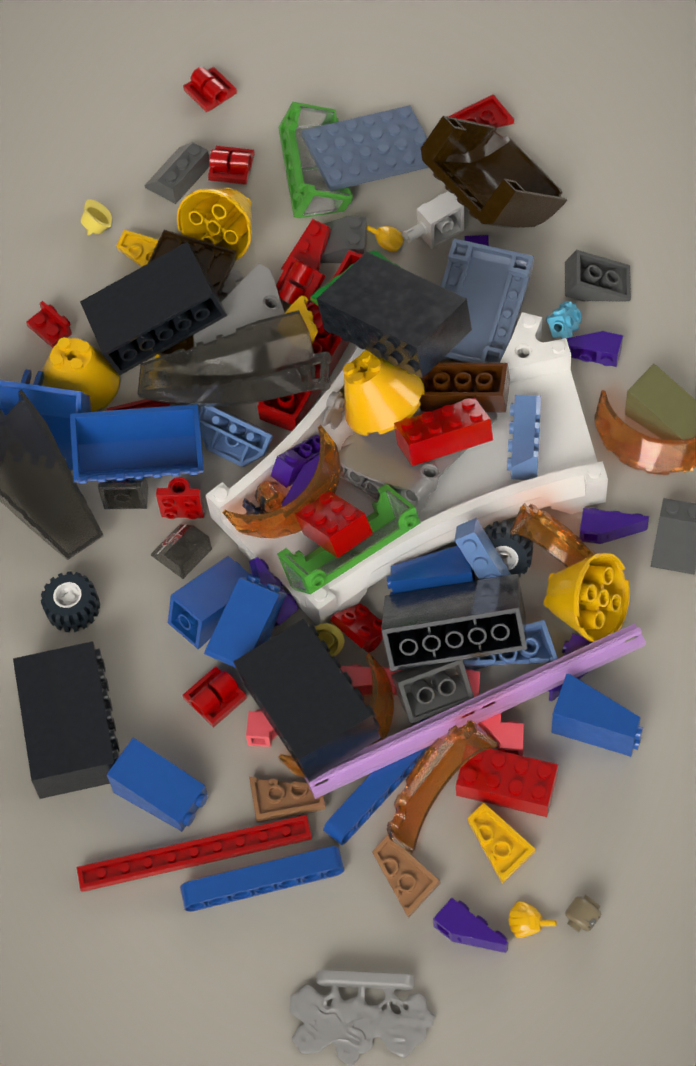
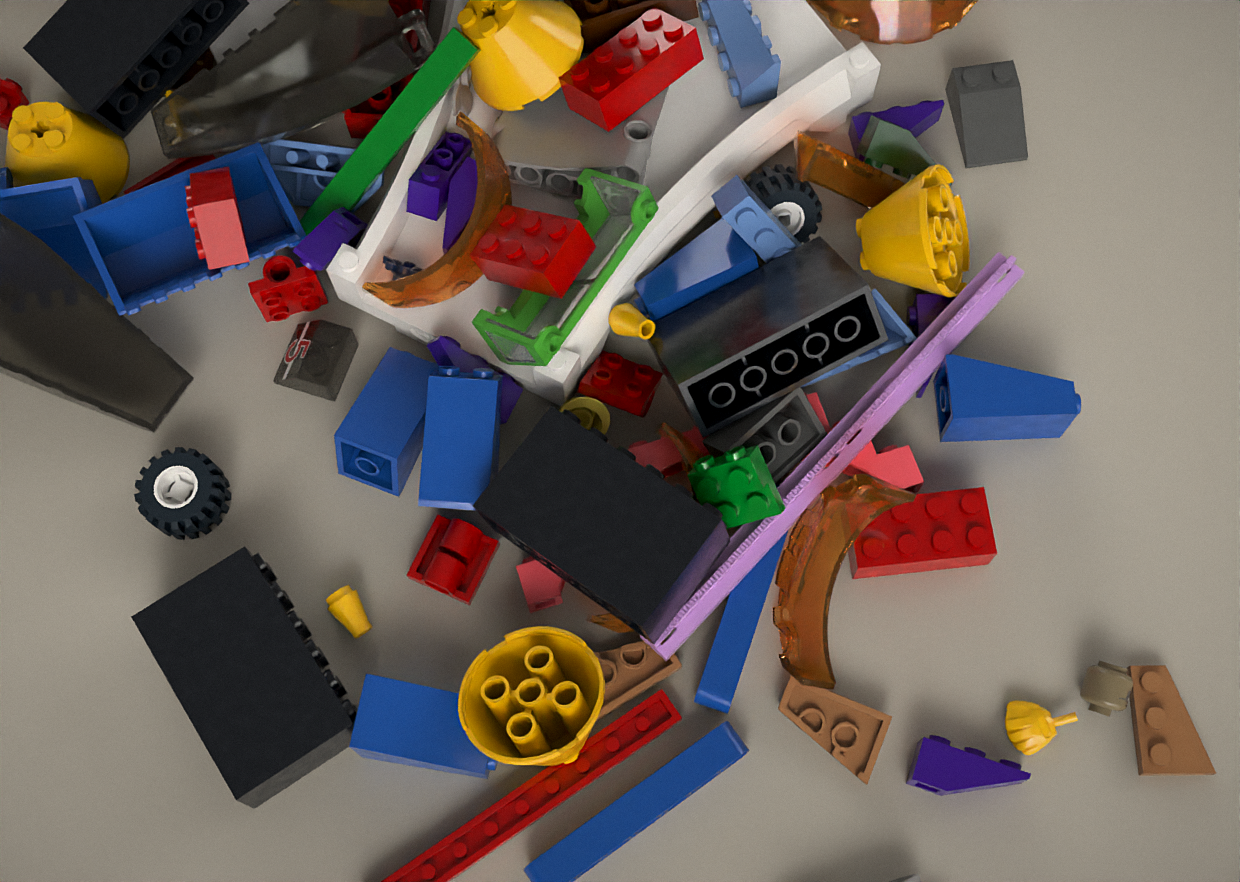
camera: 25 degrees left, 10 degrees up
clear smoke slope [98,477,148,510] -> none
clear orange head [255,481,286,513] -> none
yellow wing [467,803,535,884] -> none
none -> brick [185,166,250,270]
none -> dark purple slope [292,207,368,271]
none -> green tile [299,27,481,235]
none -> yellow cone [325,585,373,639]
none -> yellow cone [458,626,605,766]
none -> yellow cone [608,303,655,339]
none -> green plate [687,445,786,529]
none -> dark green slope [857,115,952,188]
none -> medium nougat wing [1126,665,1216,776]

